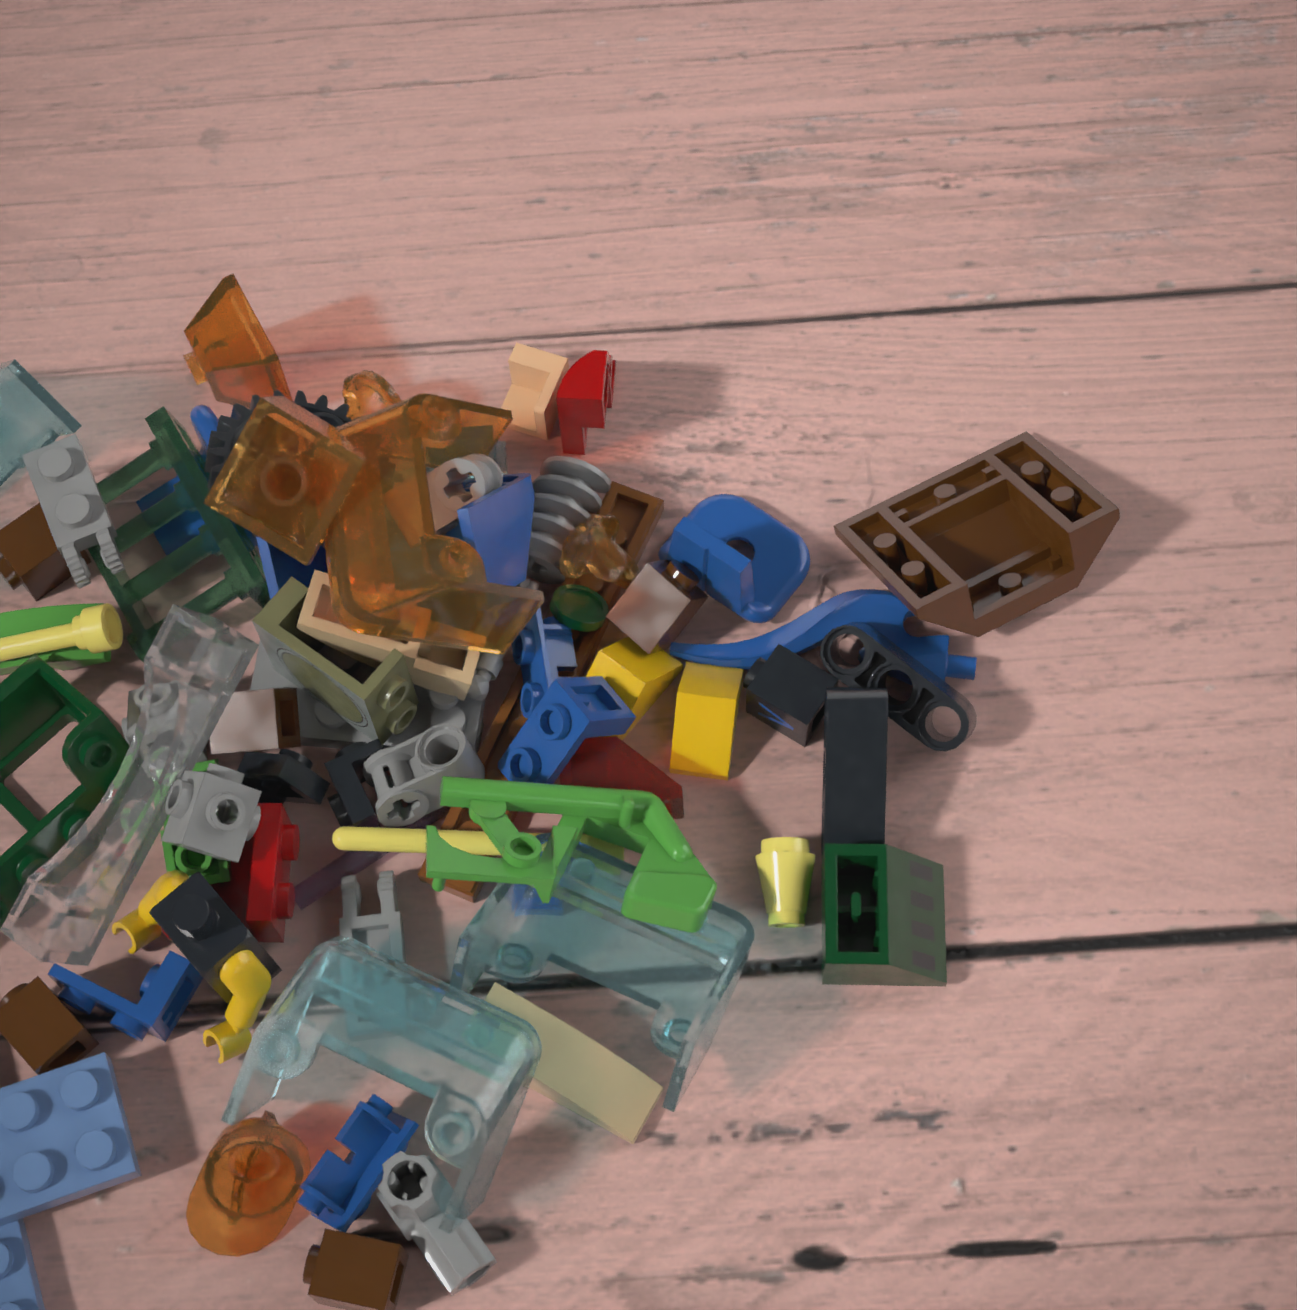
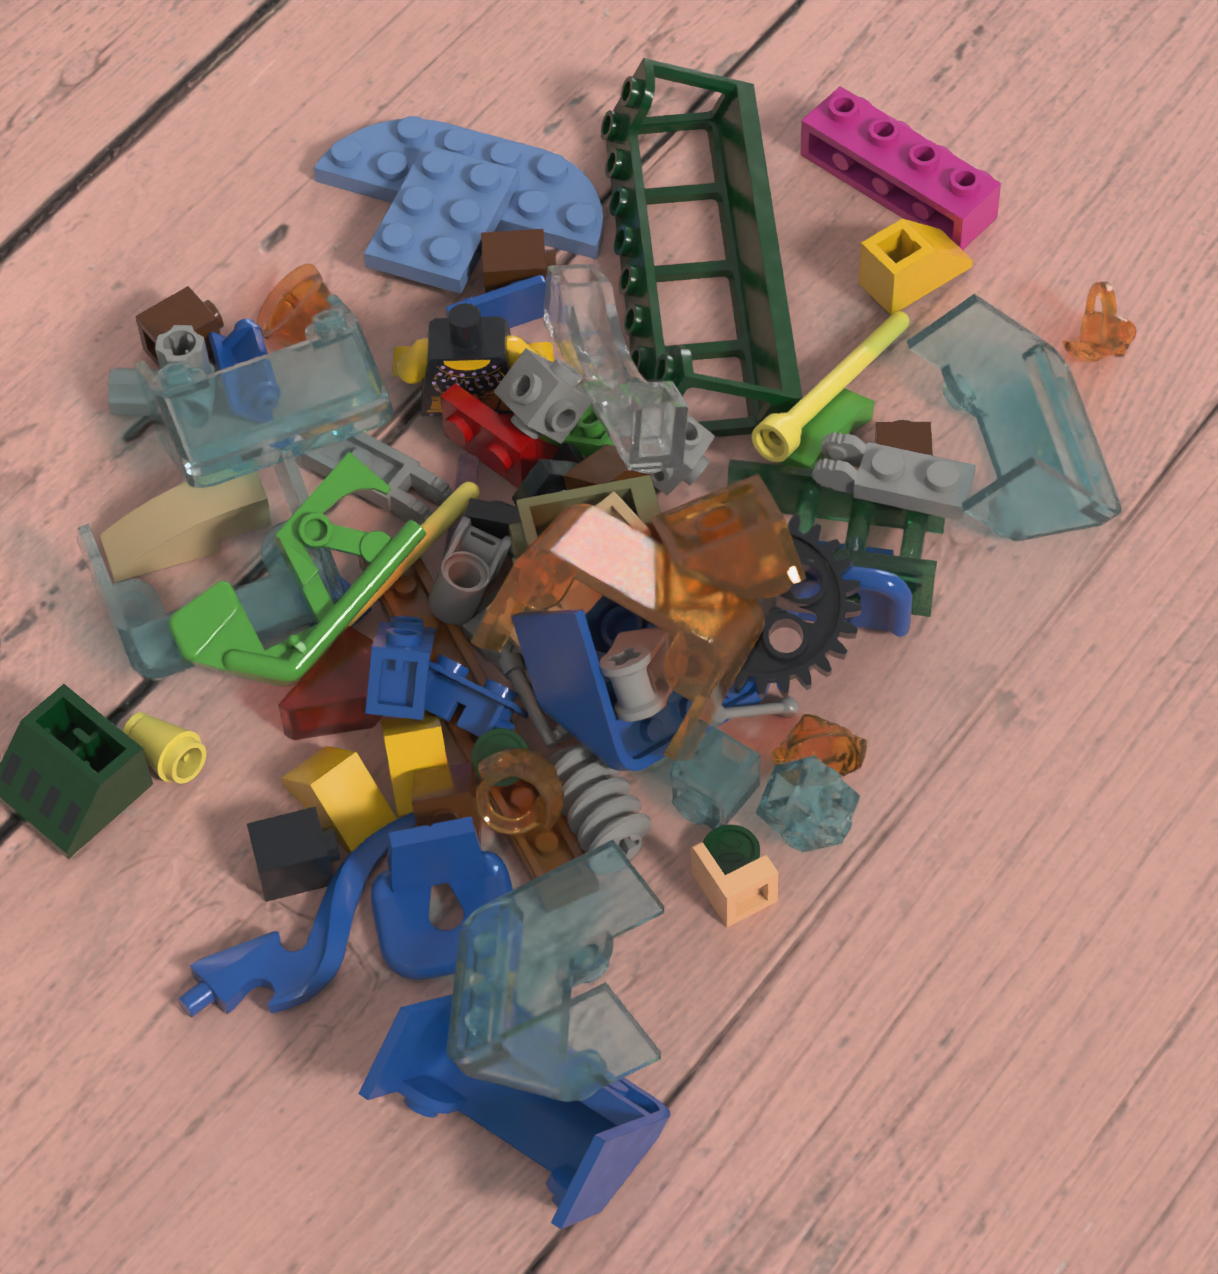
camera: 130 degrees right, 10 degrees down
clear orange slope [183,274,293,409] -> none
red slope [556,350,616,455] -> none
black beam [820,622,977,751] -> none
black beam [821,687,888,858] -> none
reddish brown slope [834,431,1120,637] -> none
none -> blue windscreen [358,990,670,1229]
none -> clear light blue windscreen [446,839,664,1102]
none -> dark green piece [703,824,760,875]
none -> clear light blue brick [755,756,860,853]

